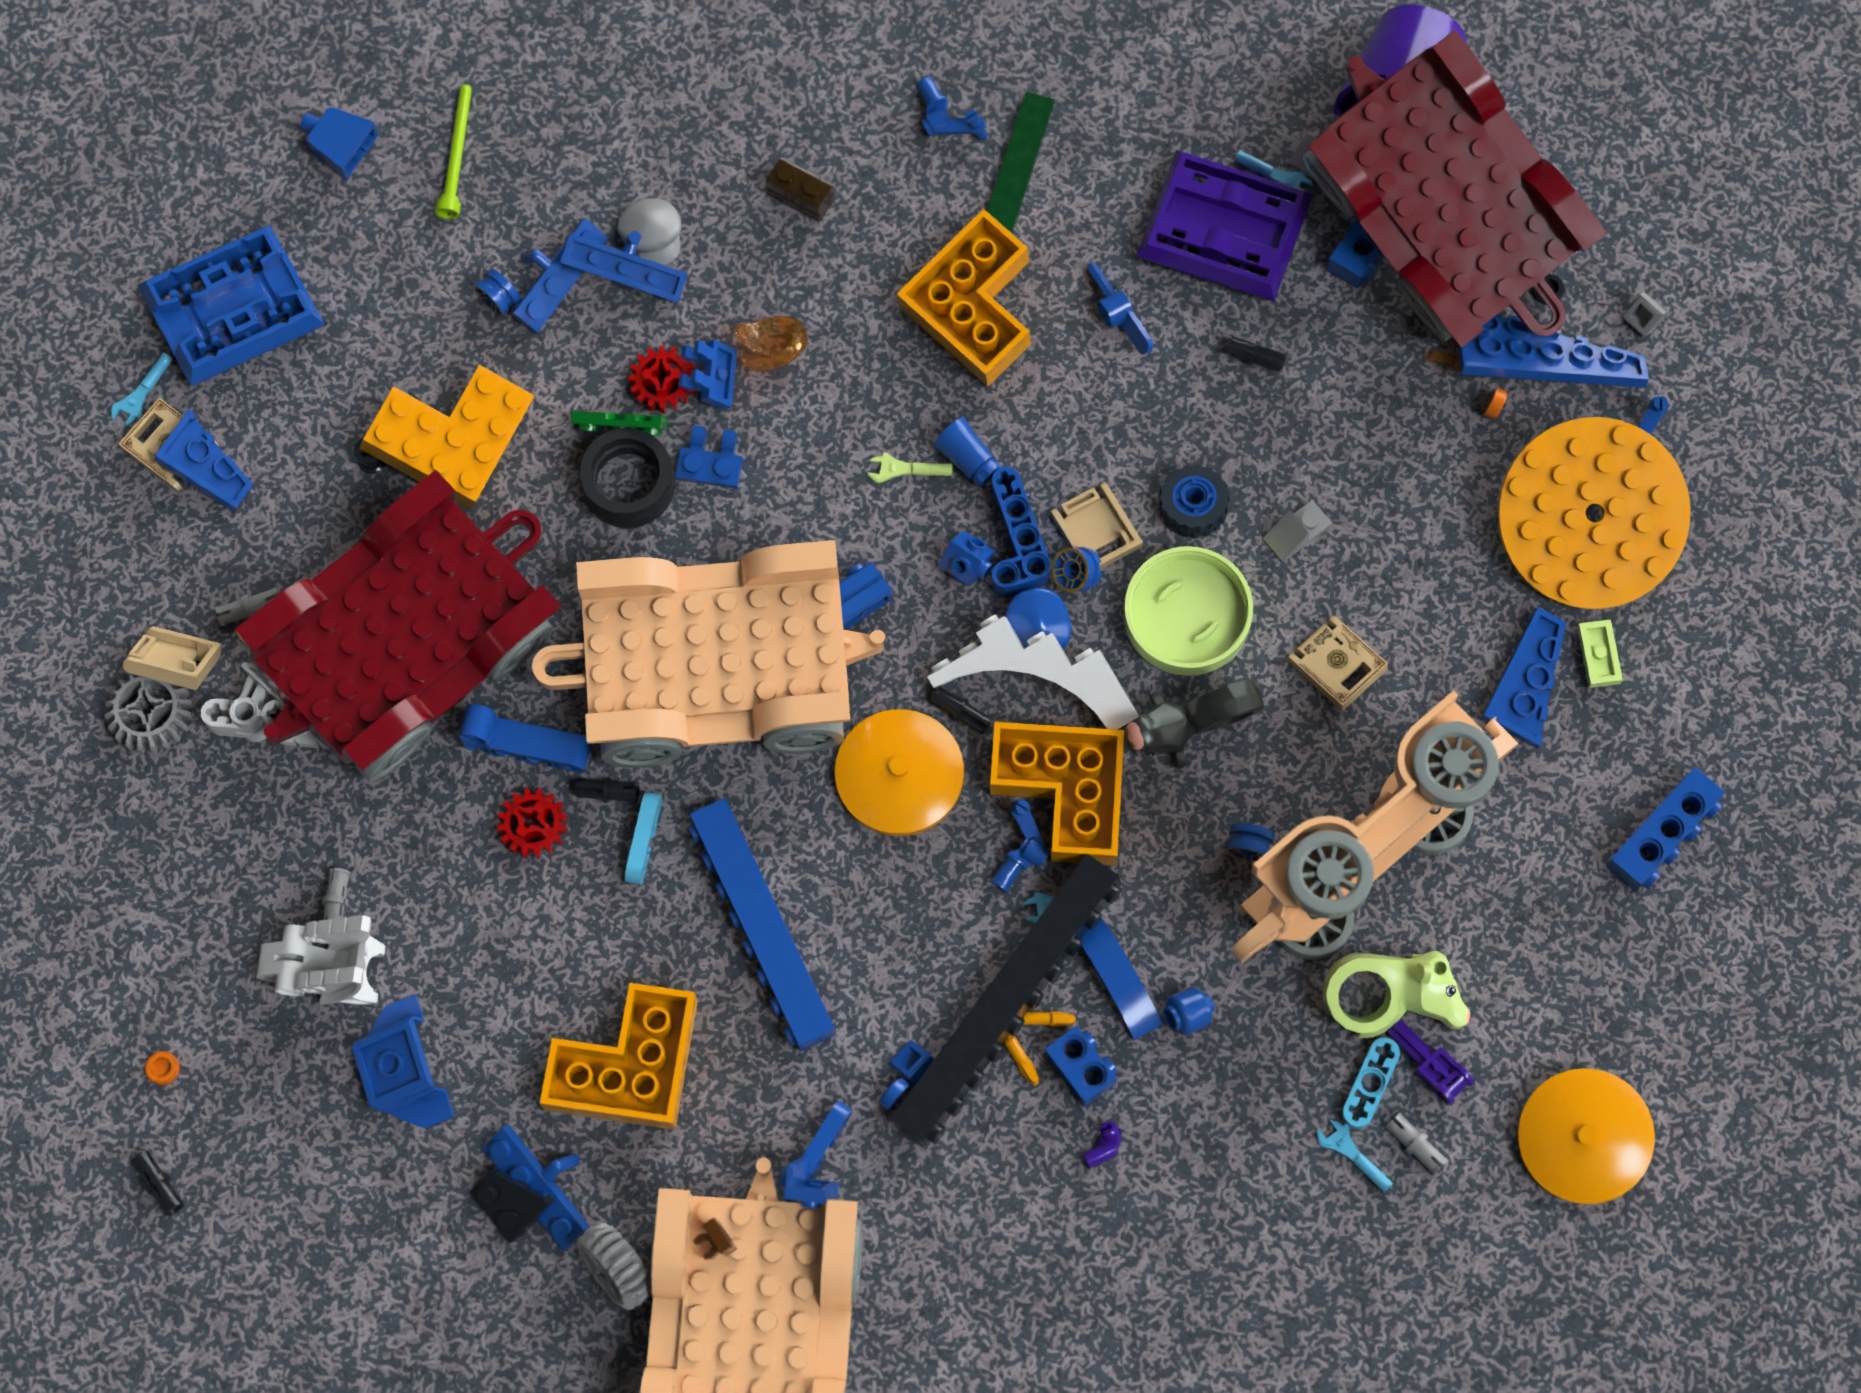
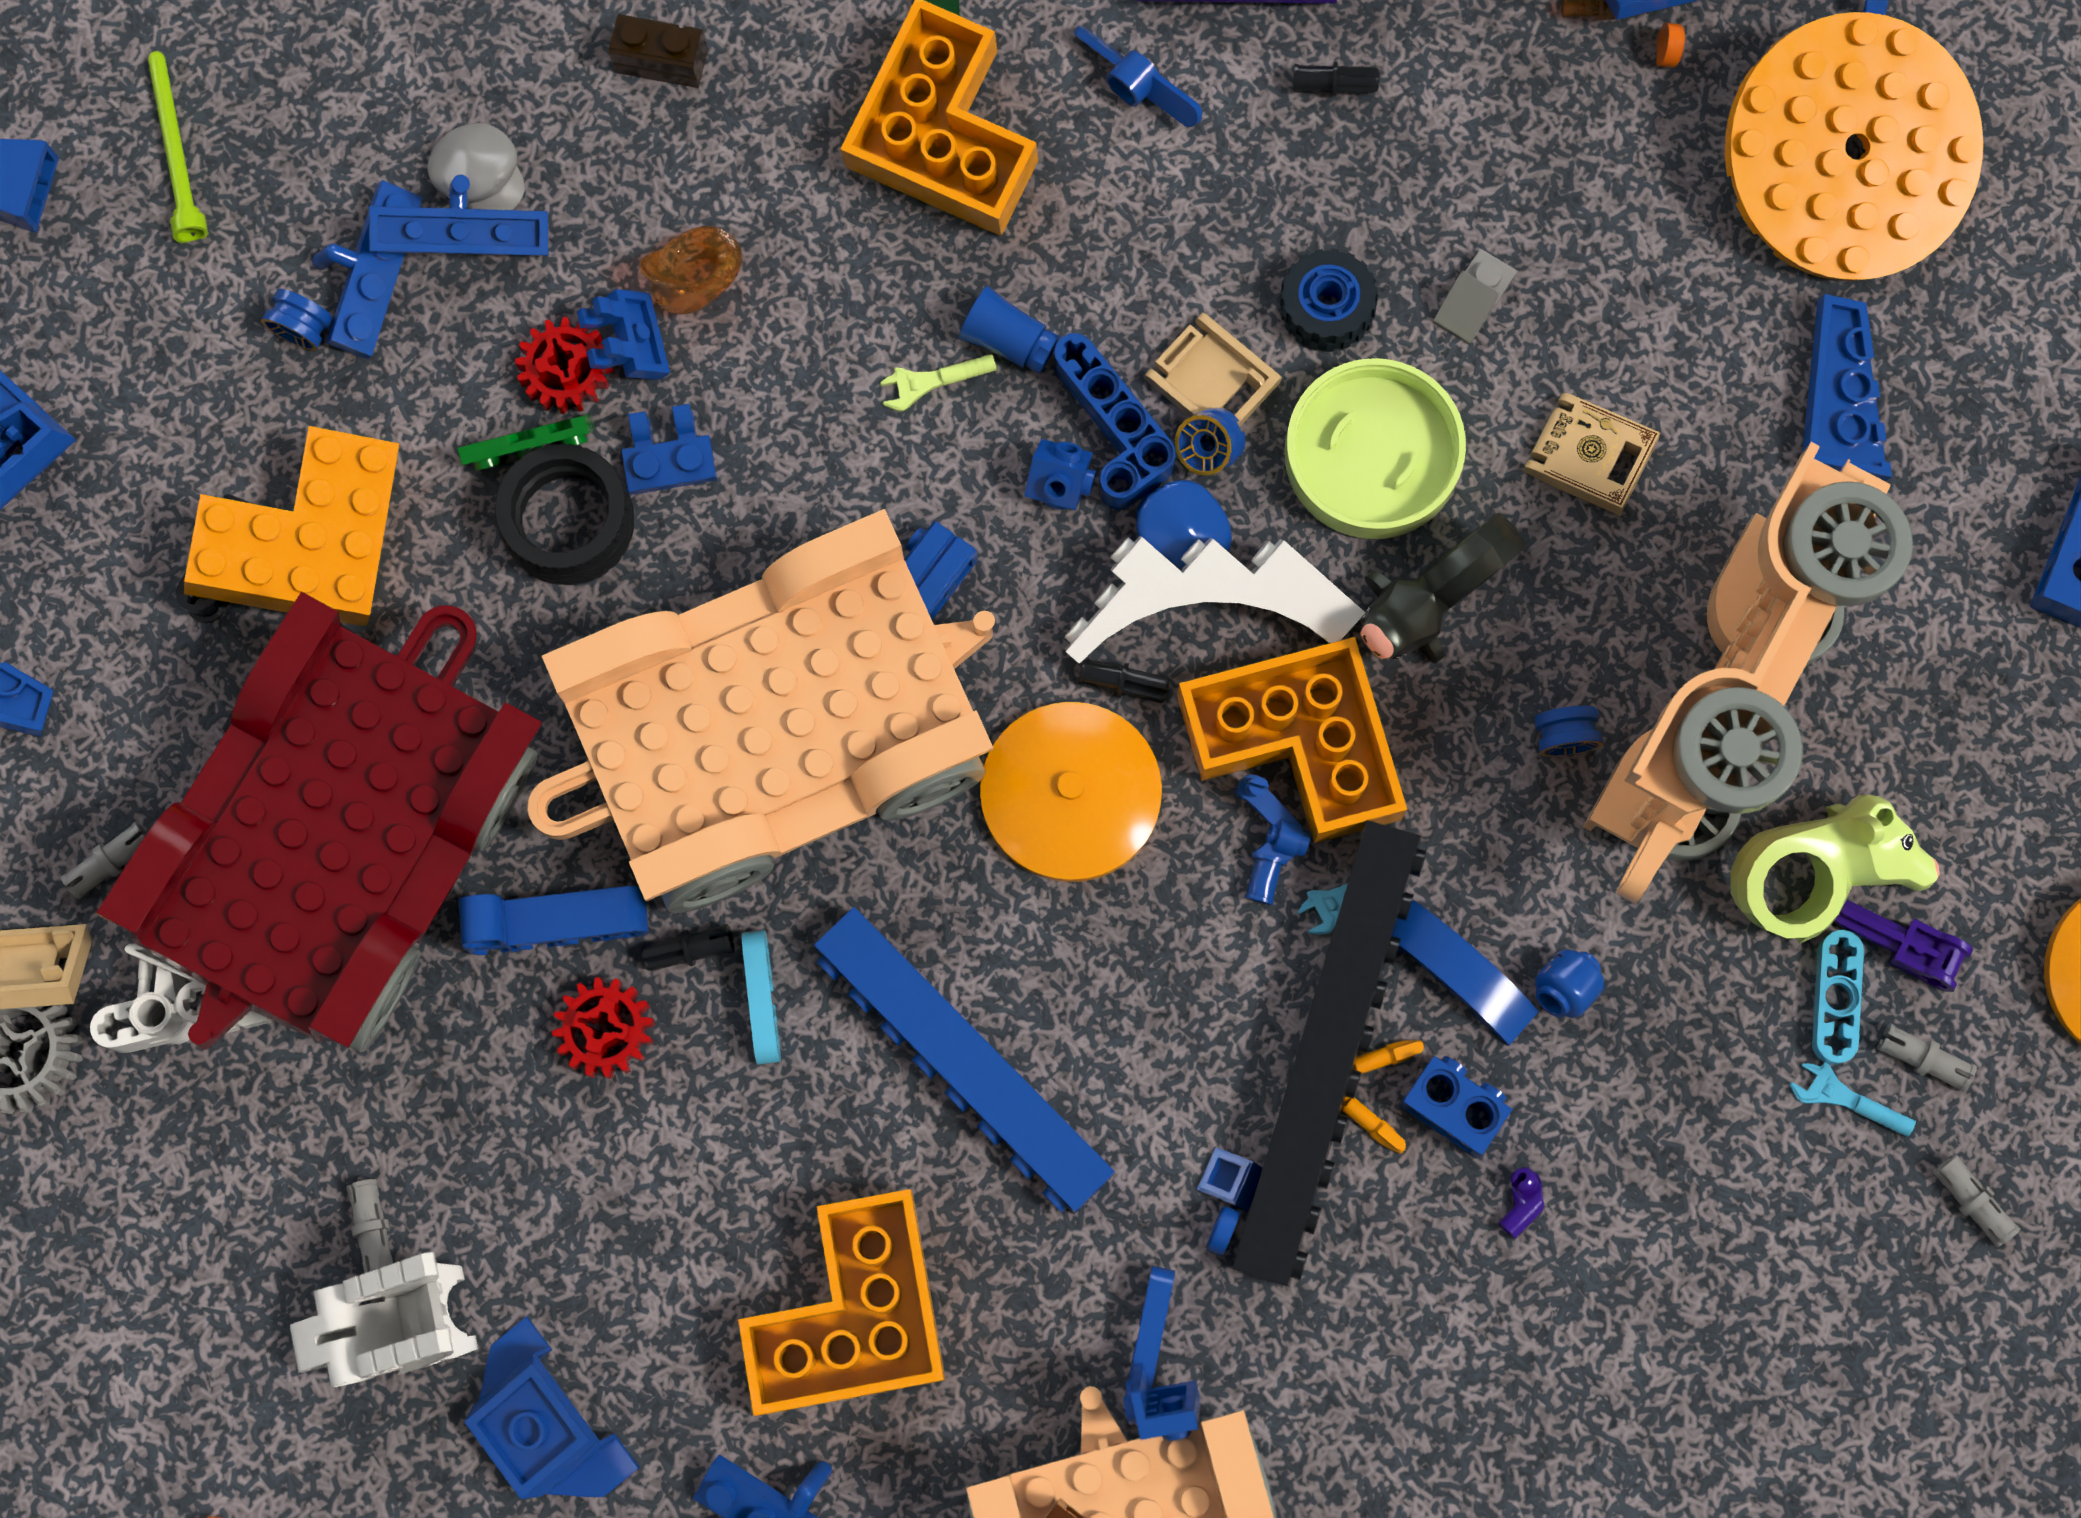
camera: 20 degrees left, 5 degrees up
yellowish green plate [1577,620,1623,688] -> none
none -> light grey pin [1933,1154,2020,1248]

